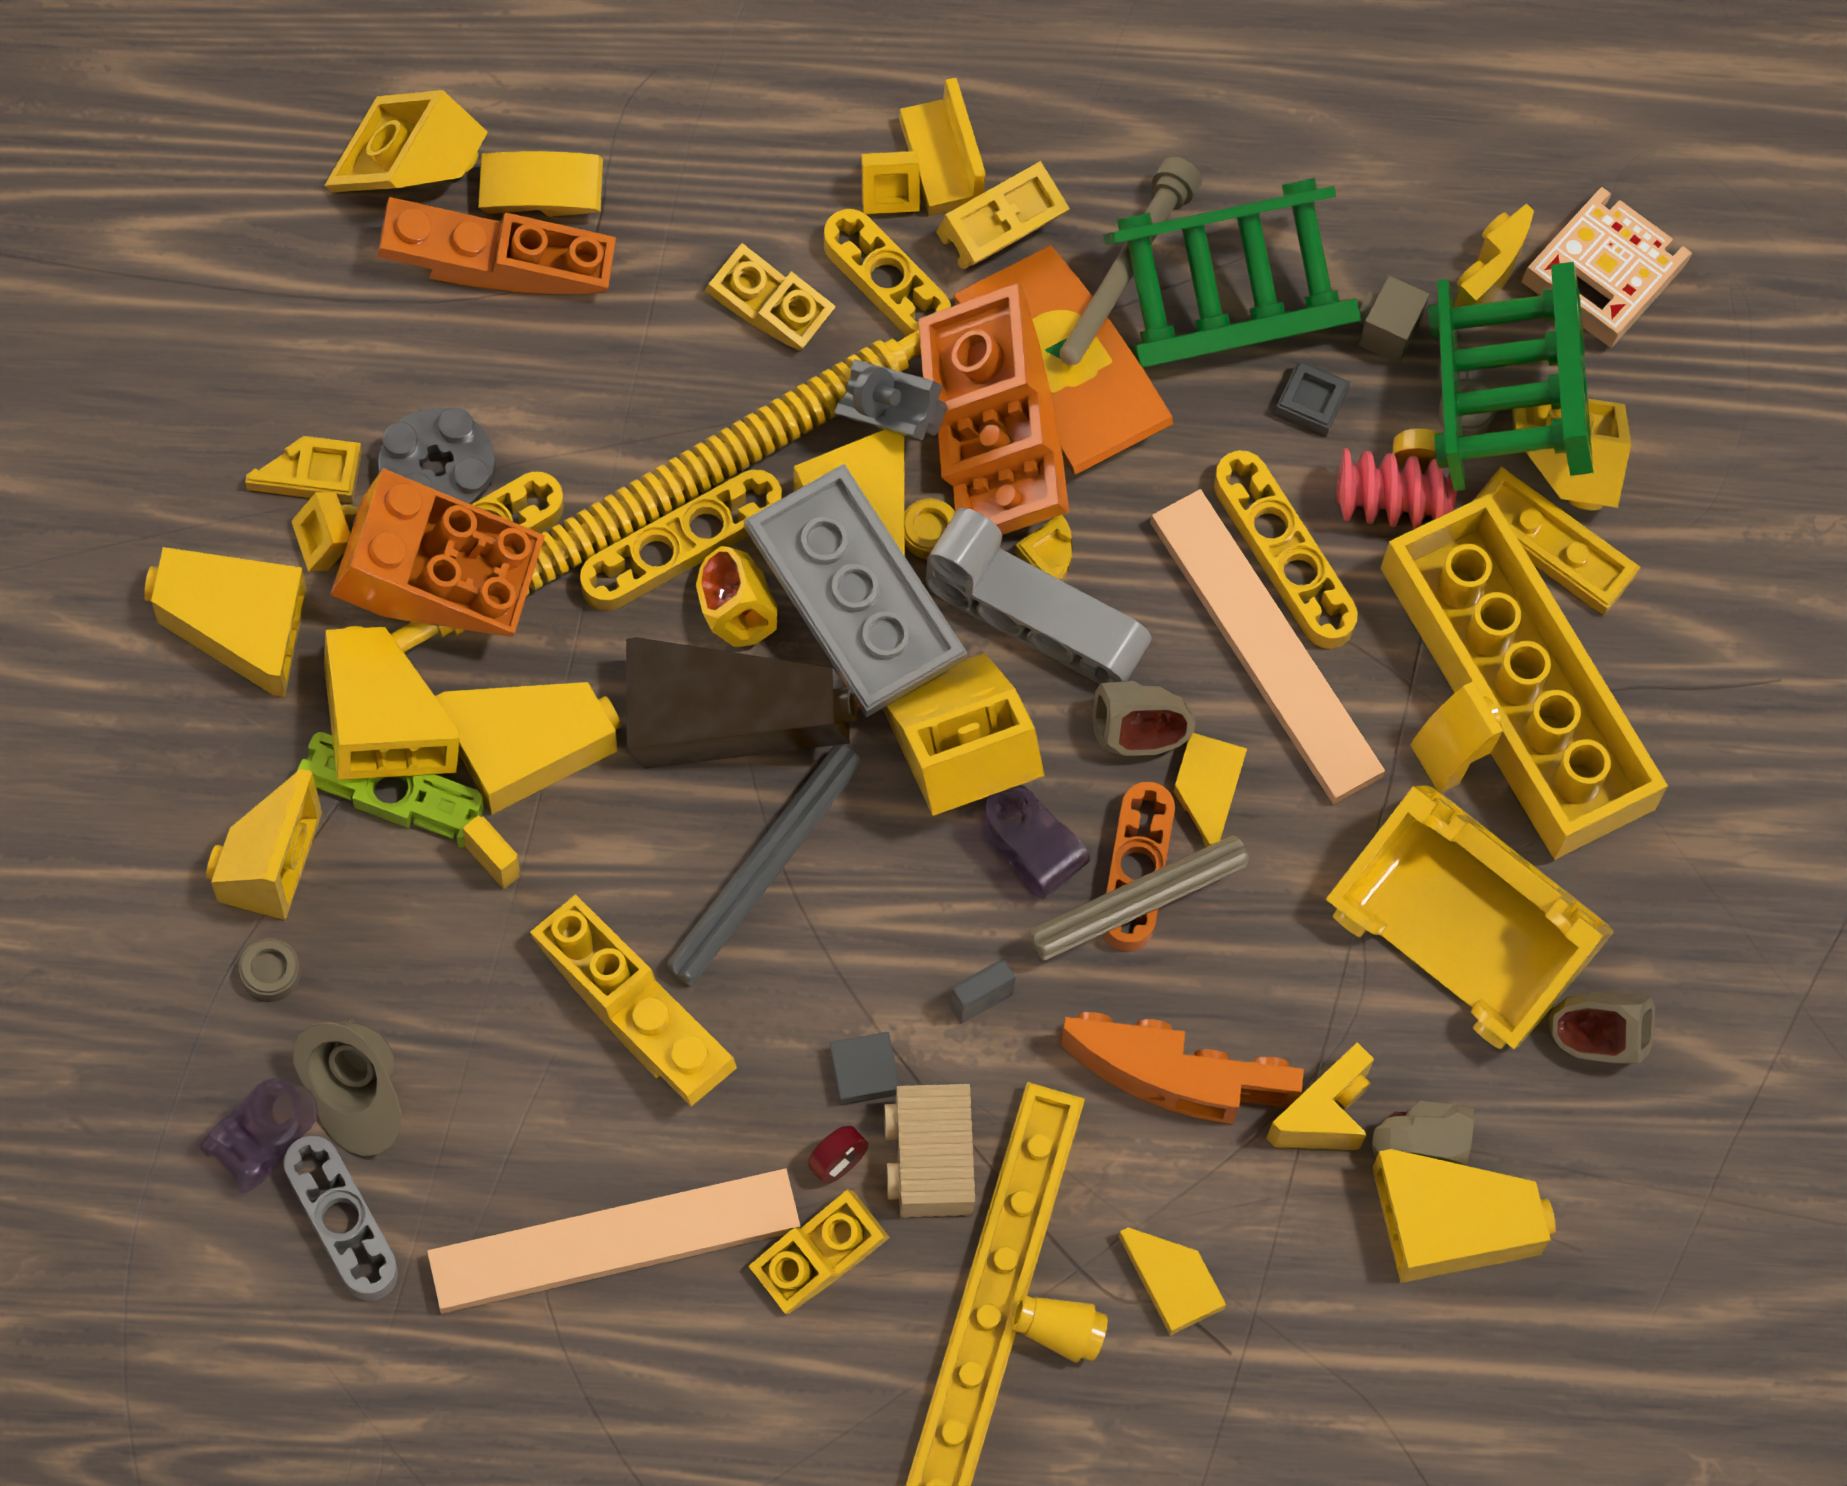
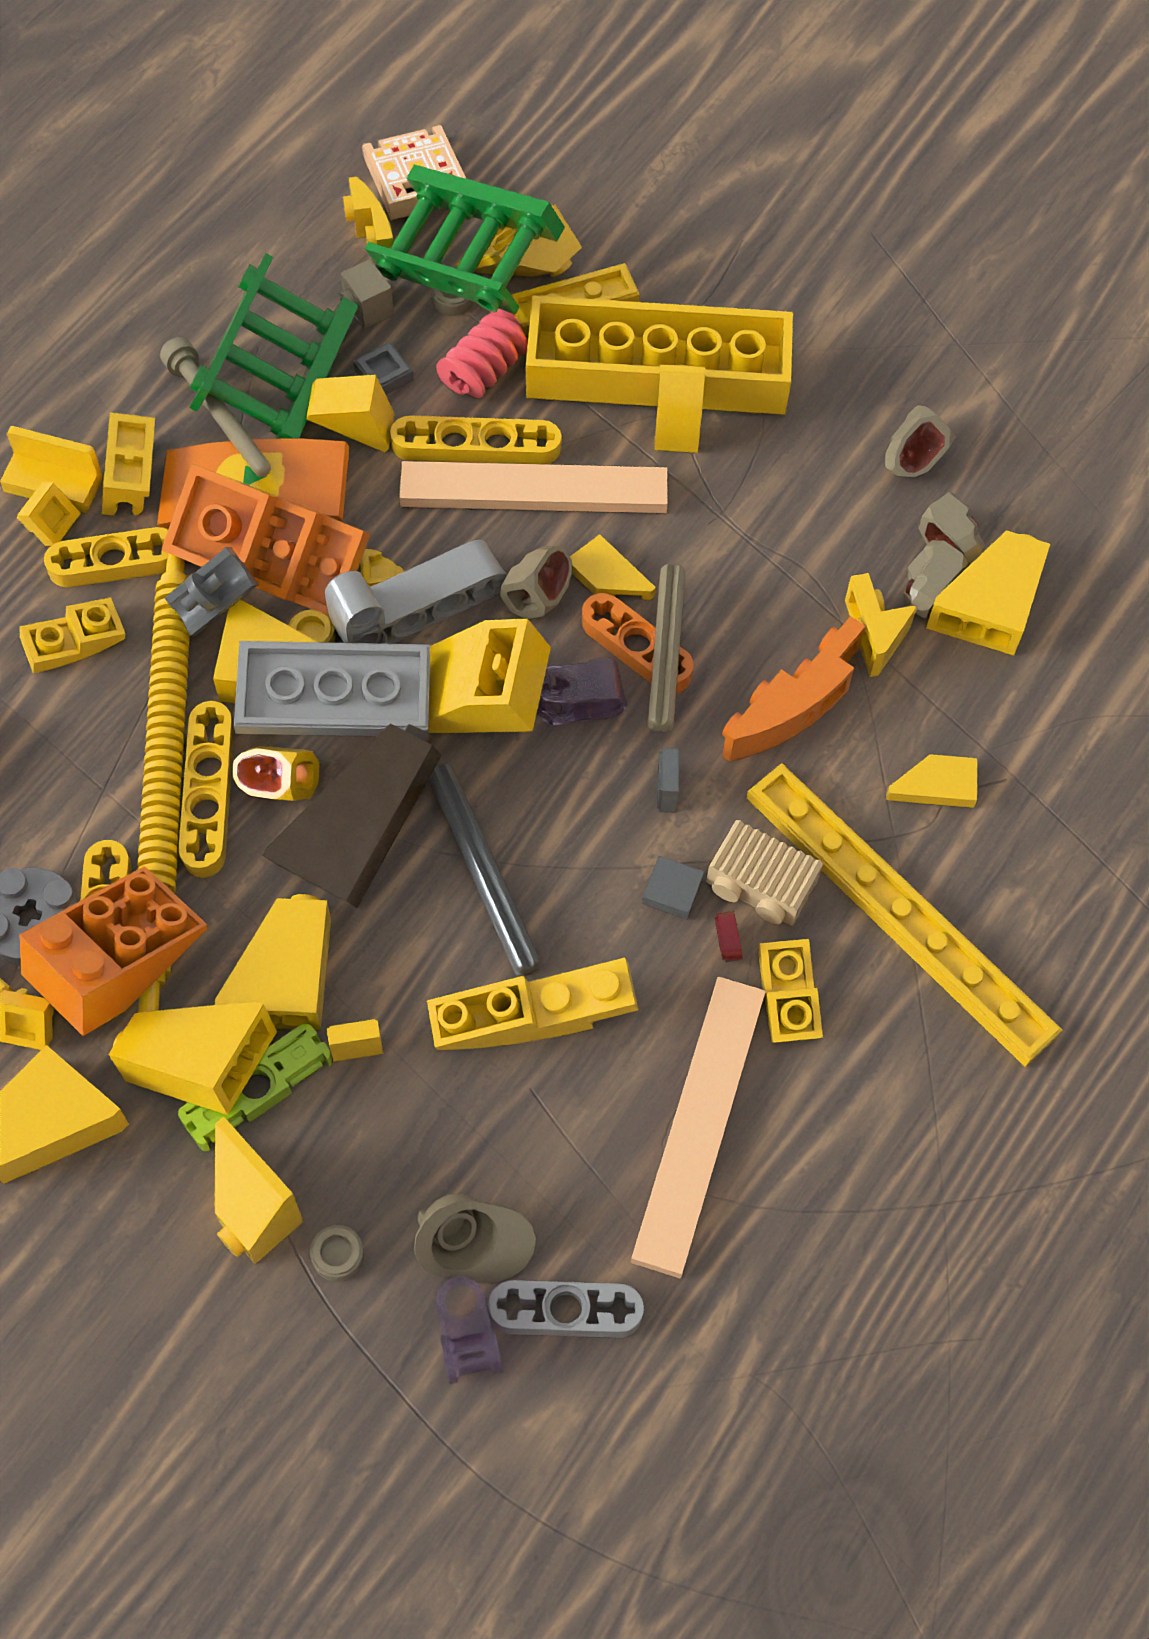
camera: 55 degrees left, 5 degrees down
yellow cone [1011,1295,1108,1363] -> none
yellow windscreen [1326,785,1614,1049] -> none
yellow tile [1392,429,1445,473] -> none
none -> yellow slope [306,375,395,453]
none -> dark tan rock [918,492,986,565]

